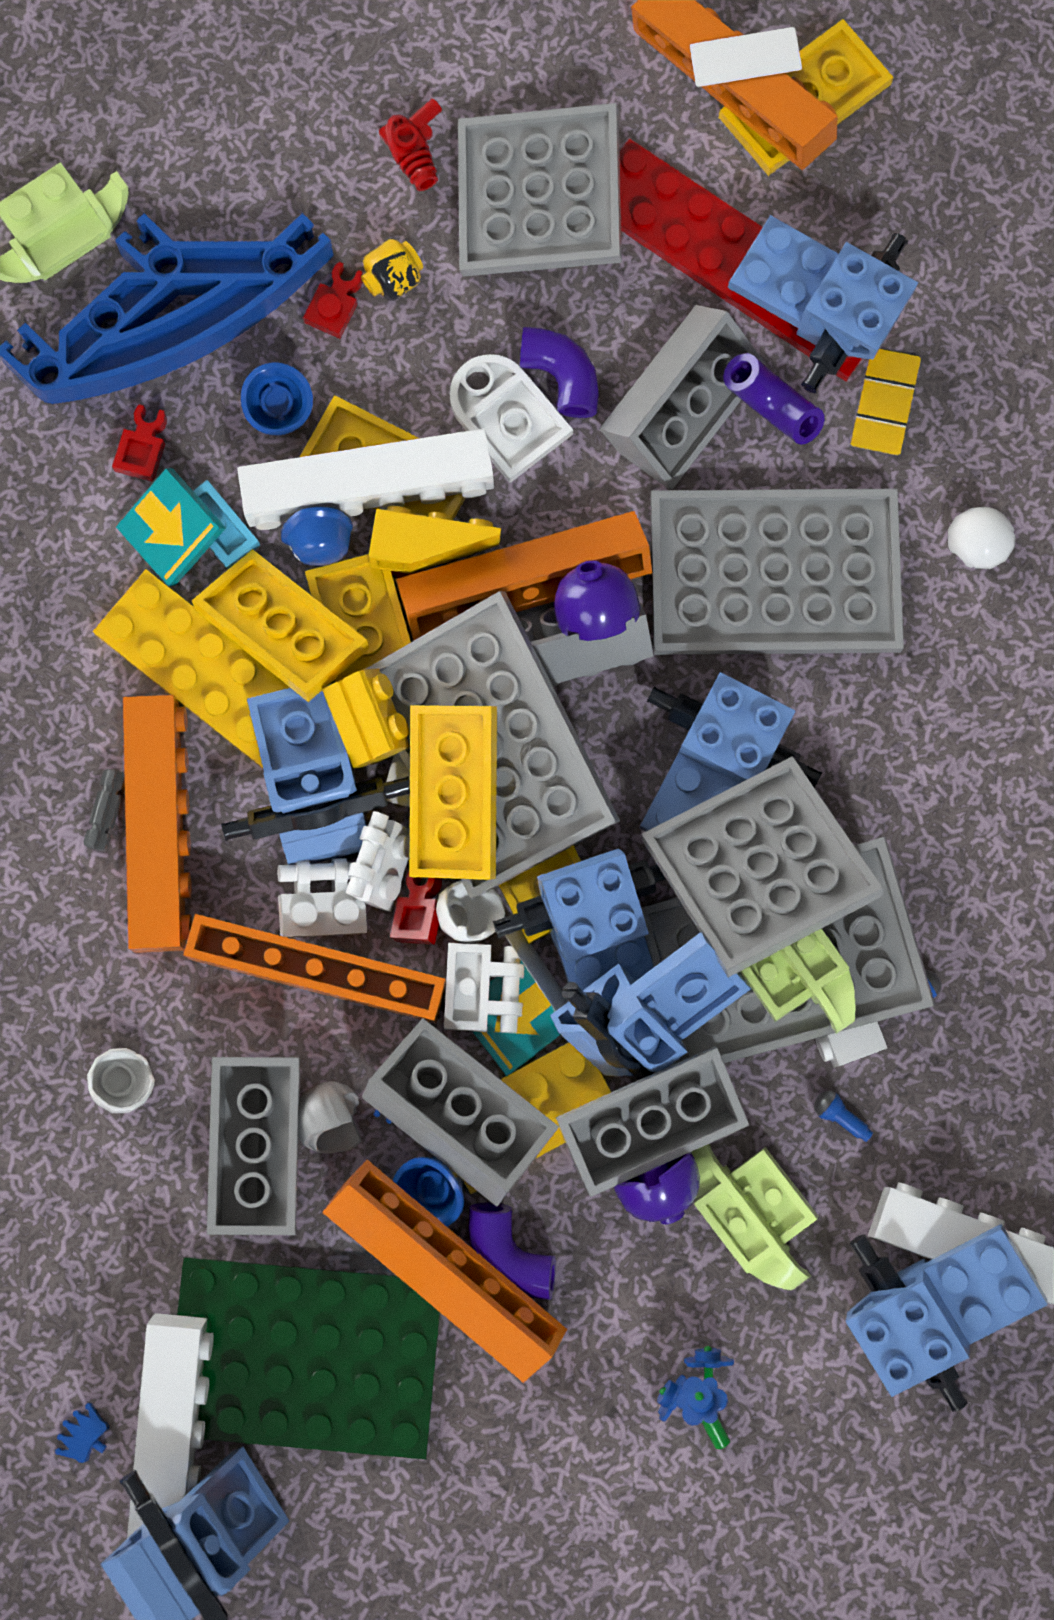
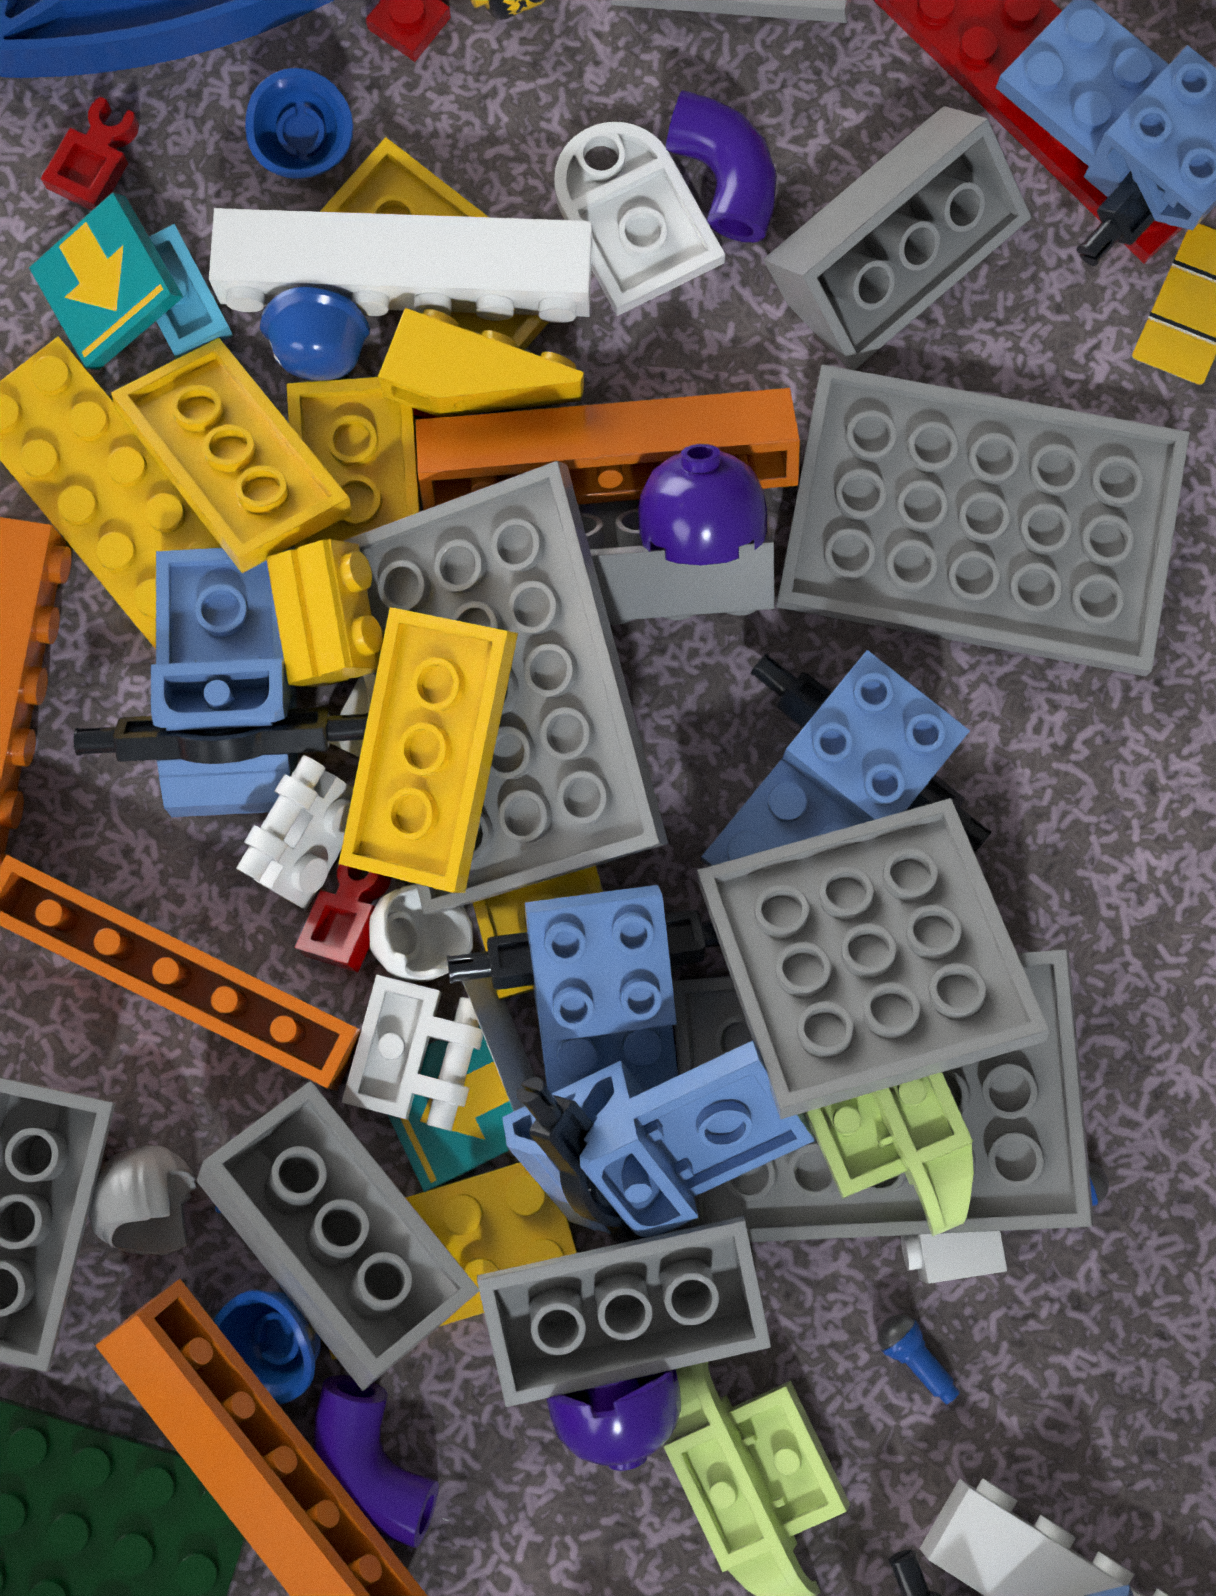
camera: 15 degrees right, 0 degrees up
white plate [277,858,367,938] -> none
dark purple cylinder [723,353,825,445] -> none

